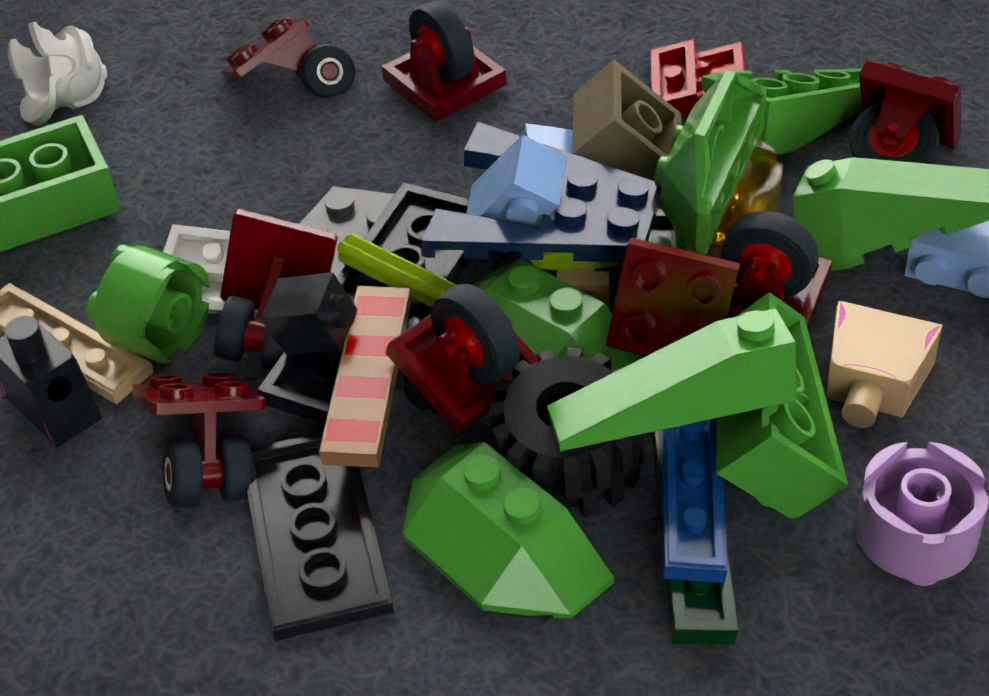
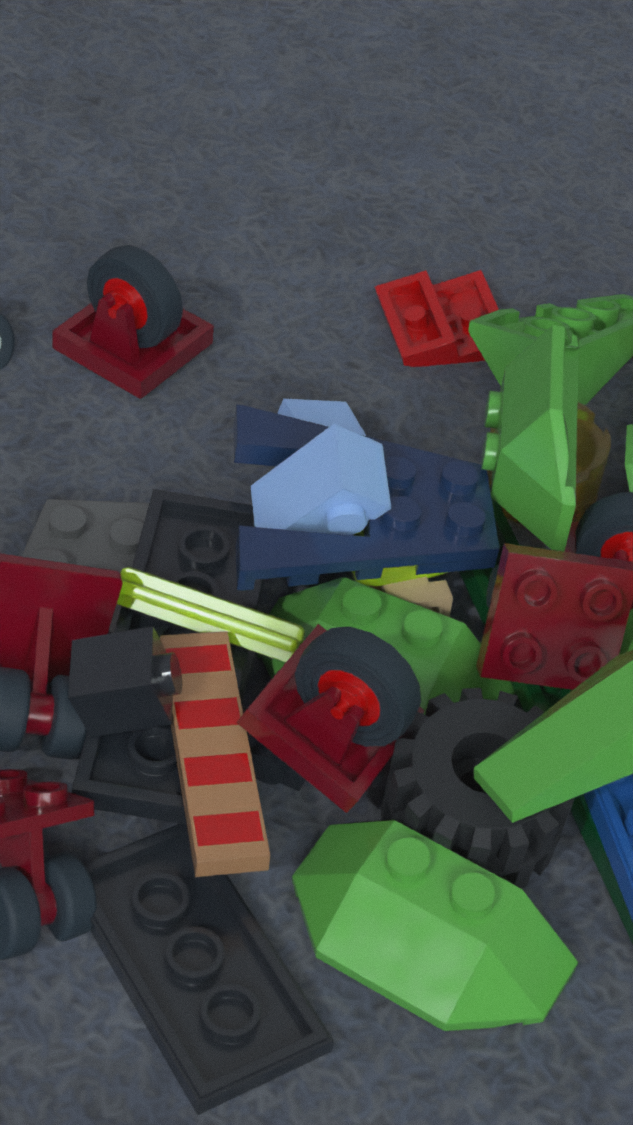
camera: 25 degrees left, 0 degrees up
dark tan brick [572,60,682,181] -> none

